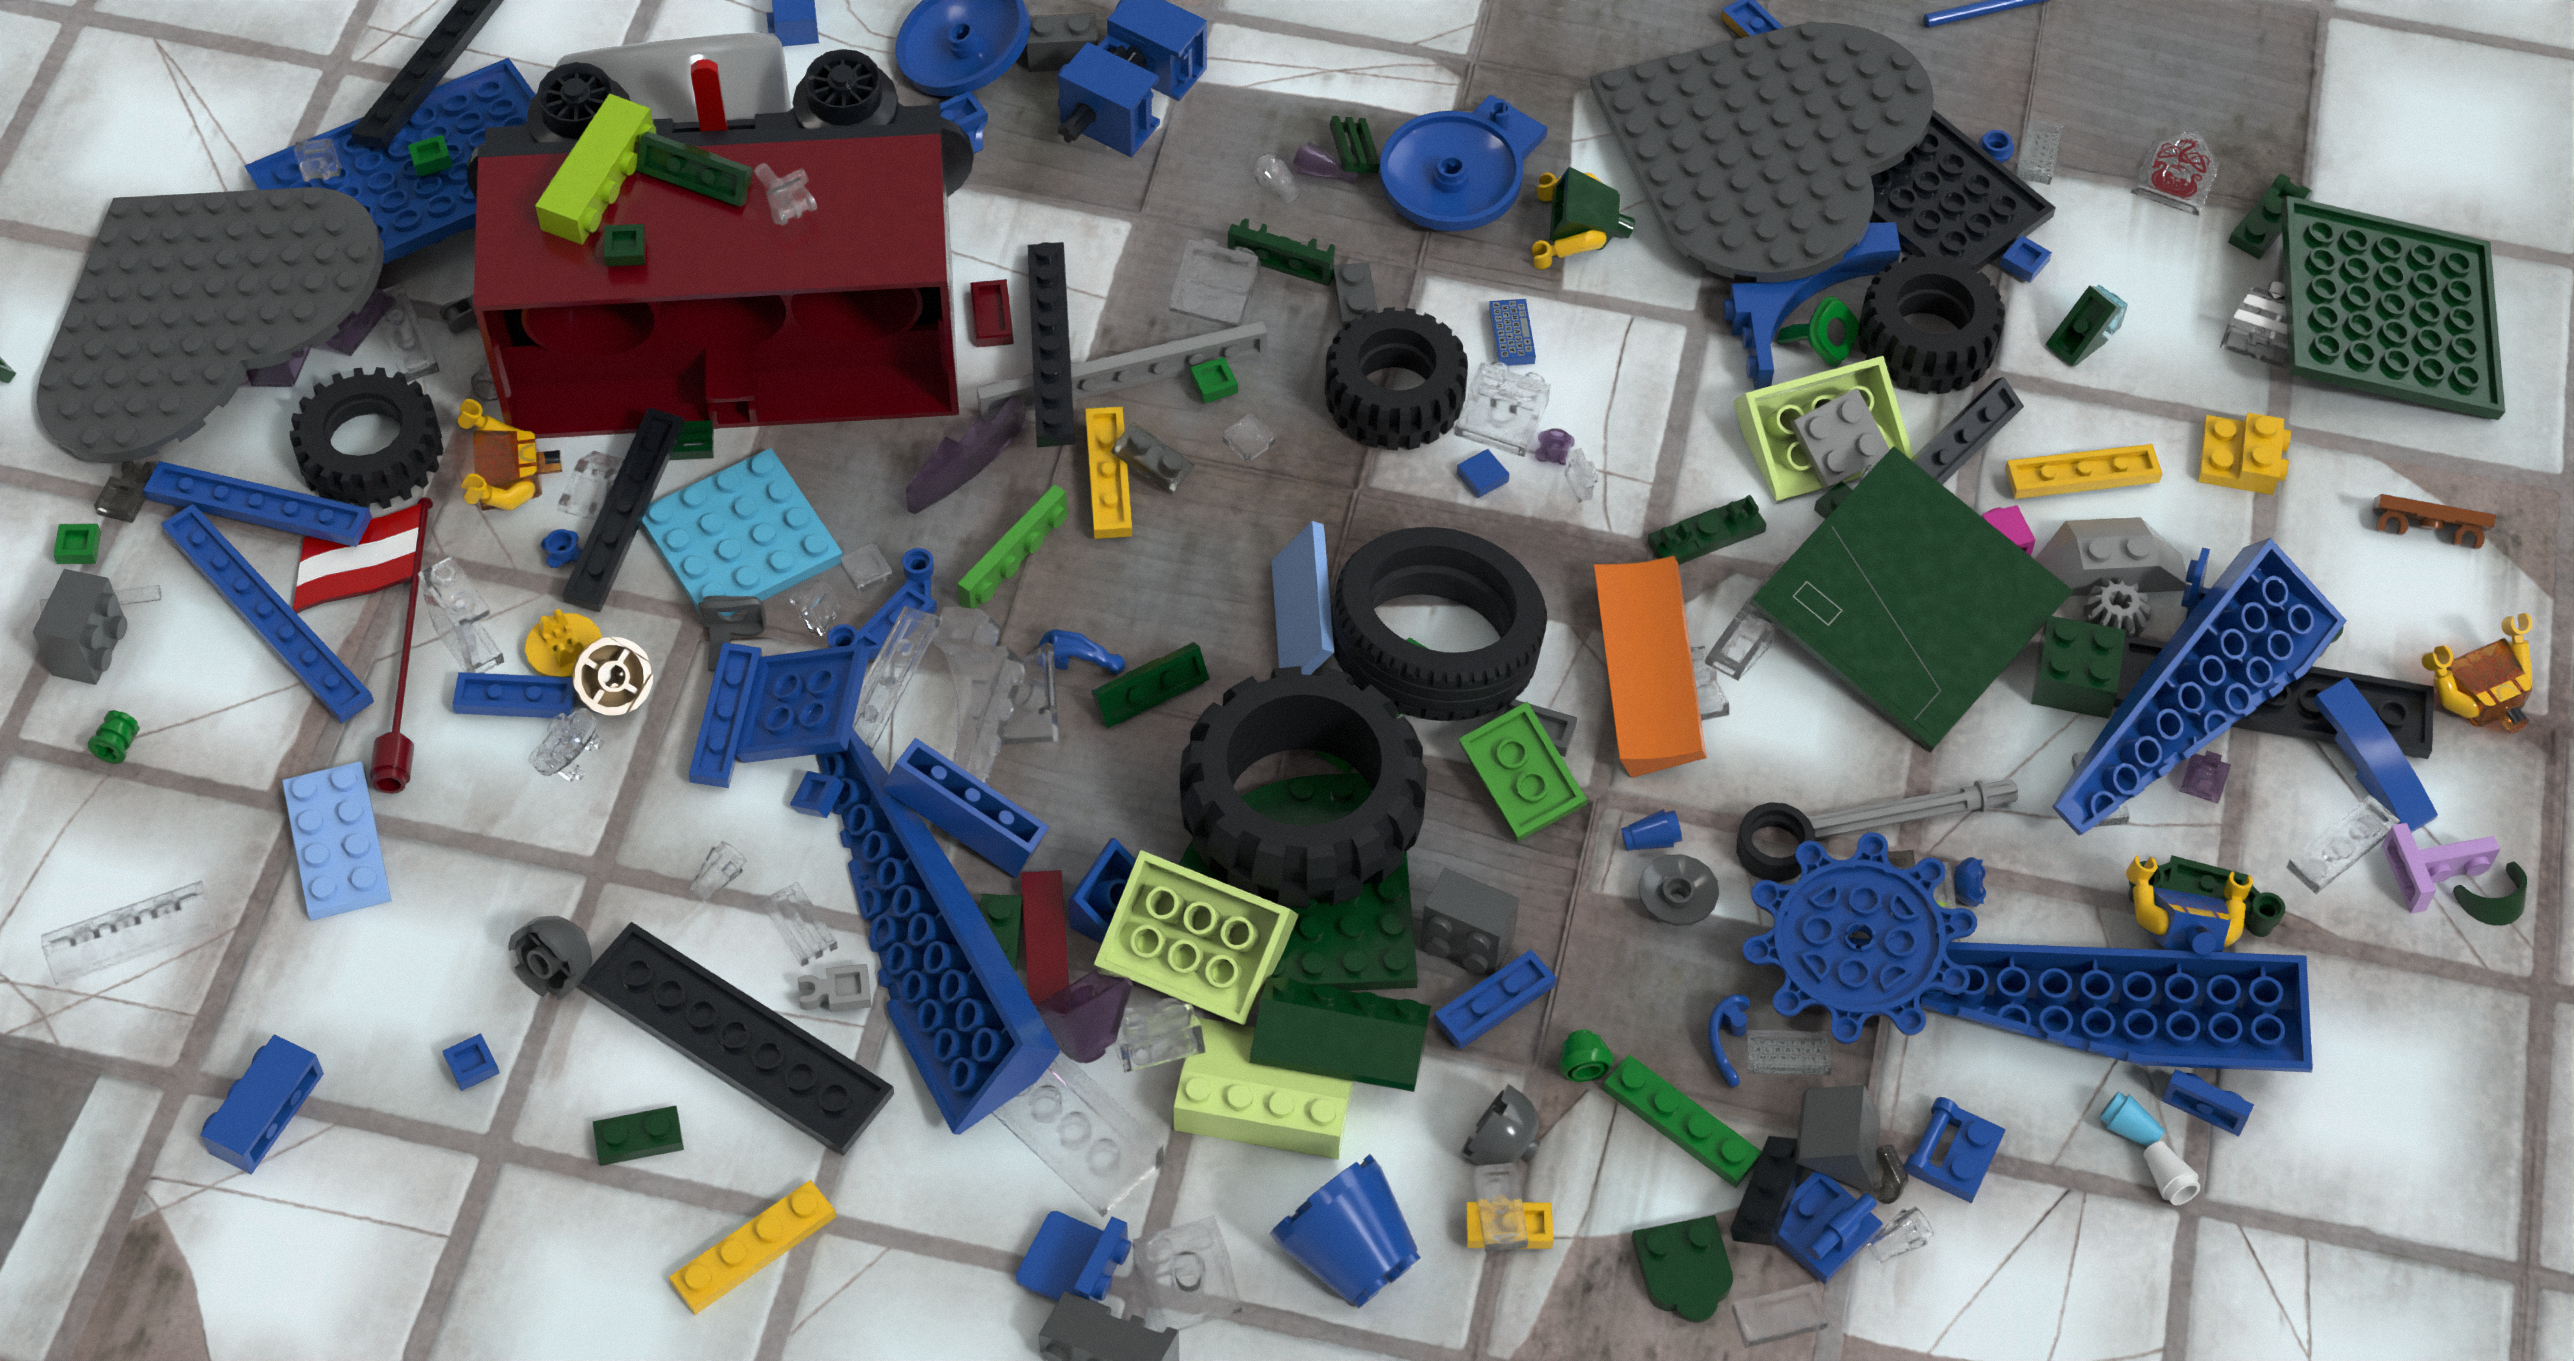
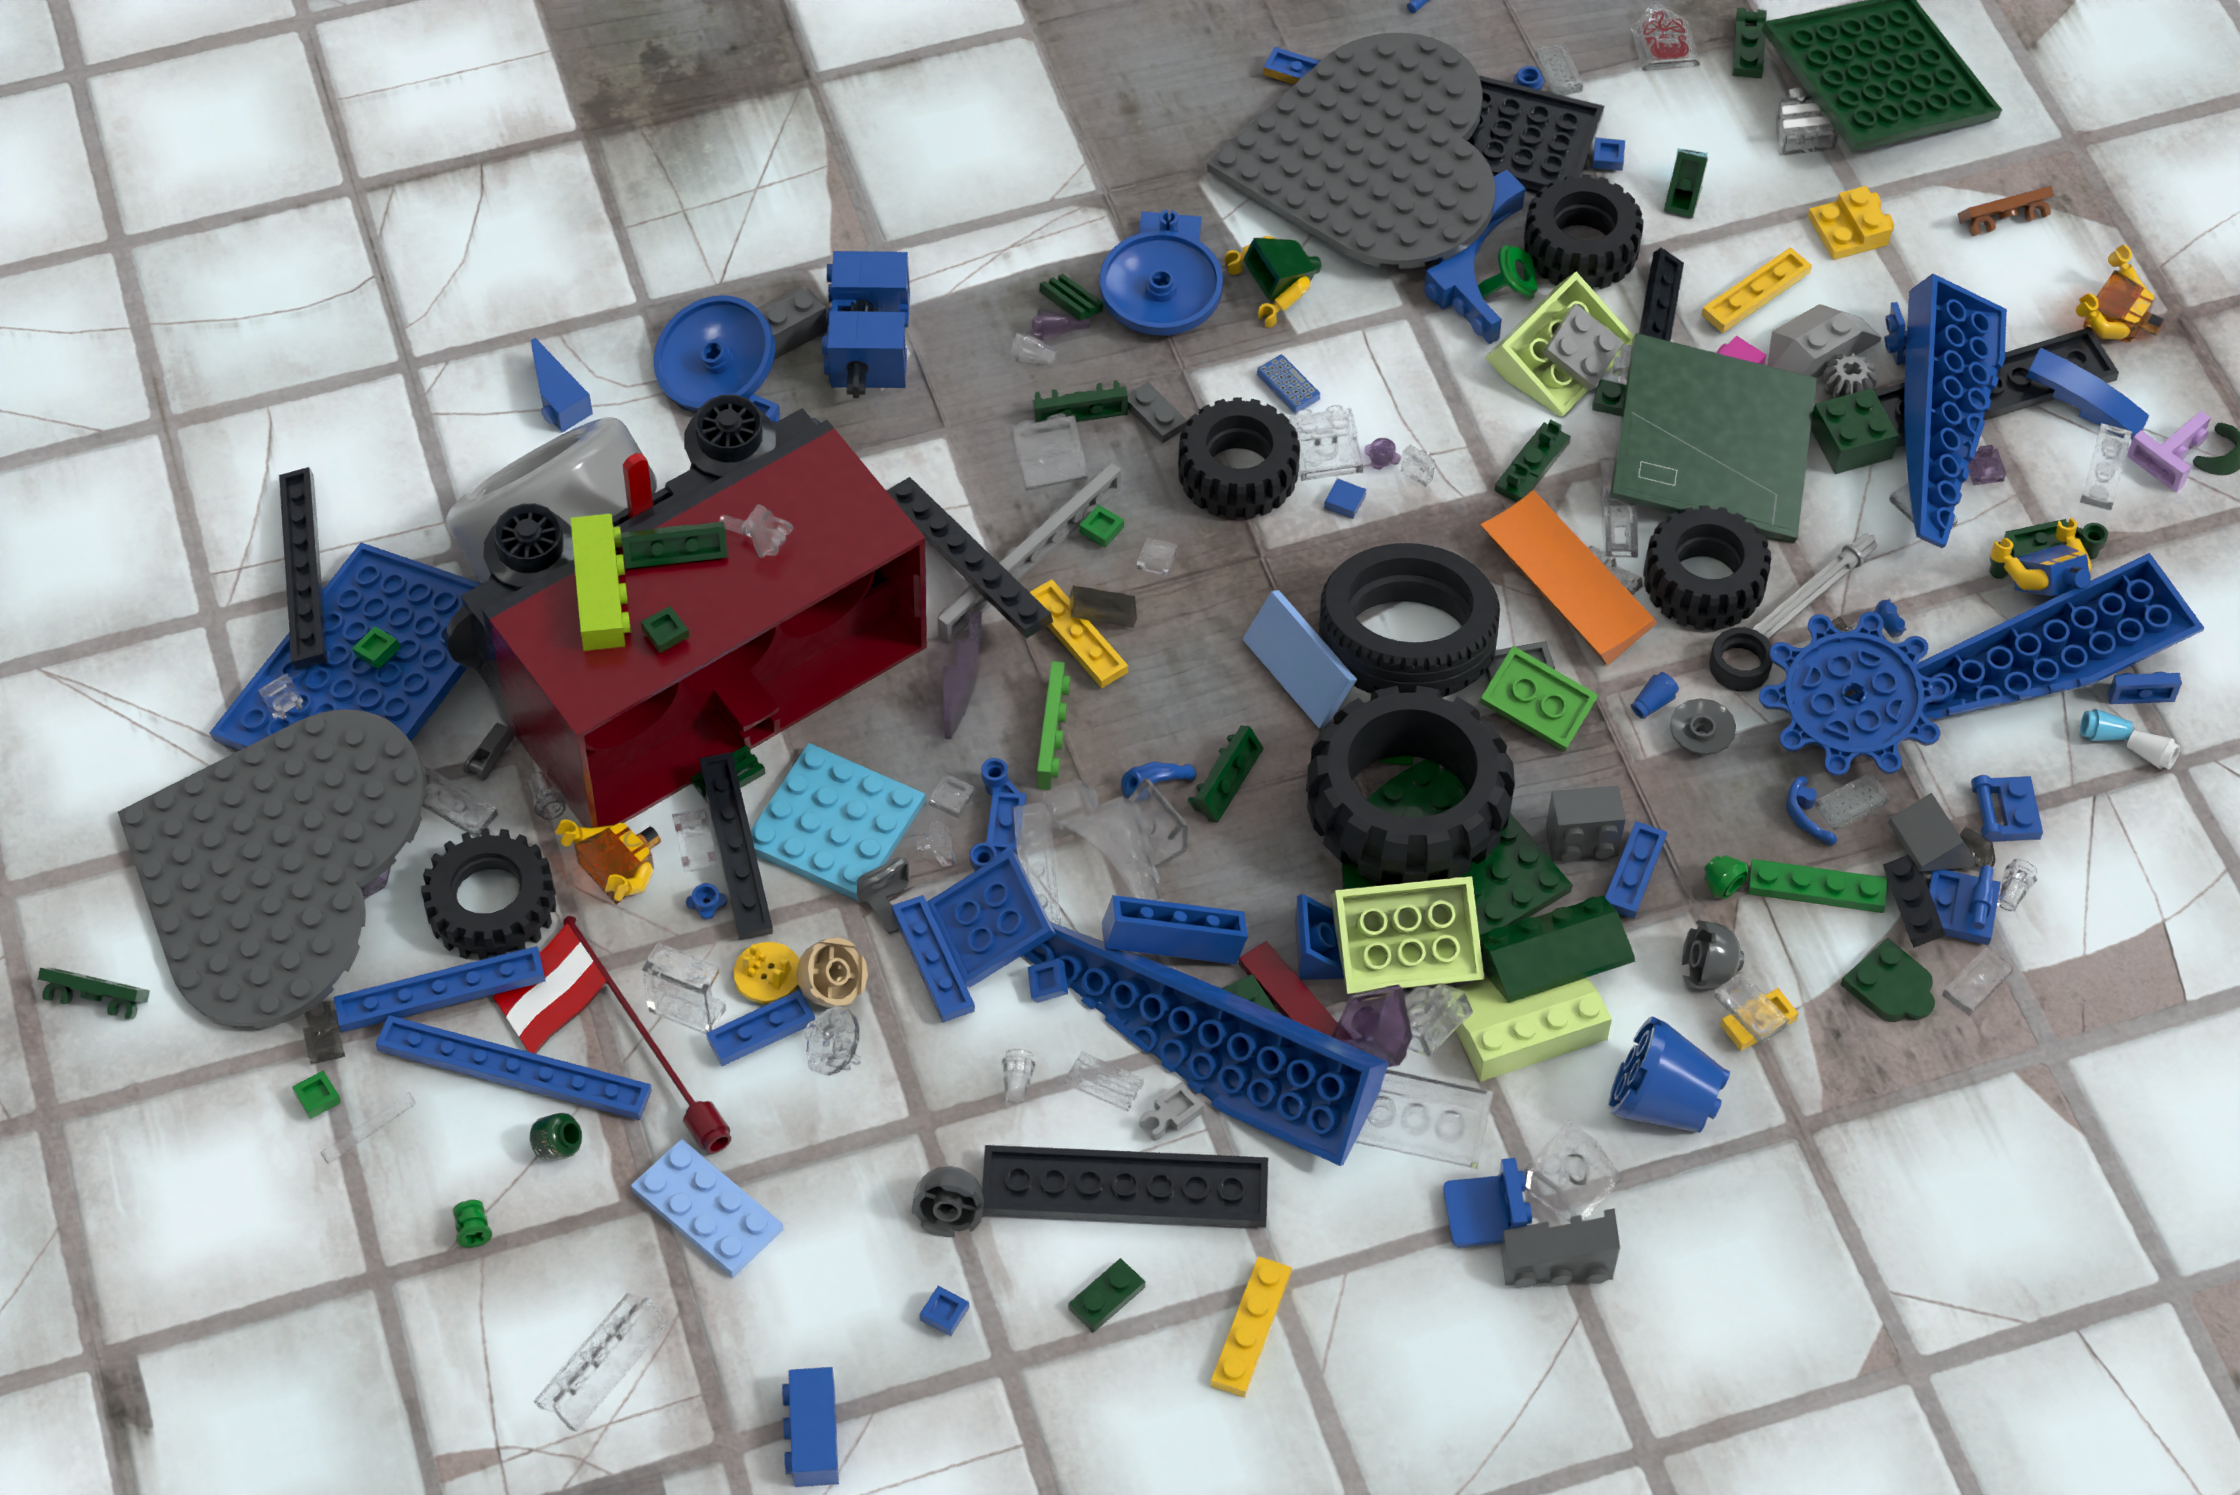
camera: 30 degrees left, 0 degrees up
dark grey brick [33,569,127,685] -> none
none -> dark green head [529,1113,582,1162]
none -> black tyre [1643,505,1771,630]

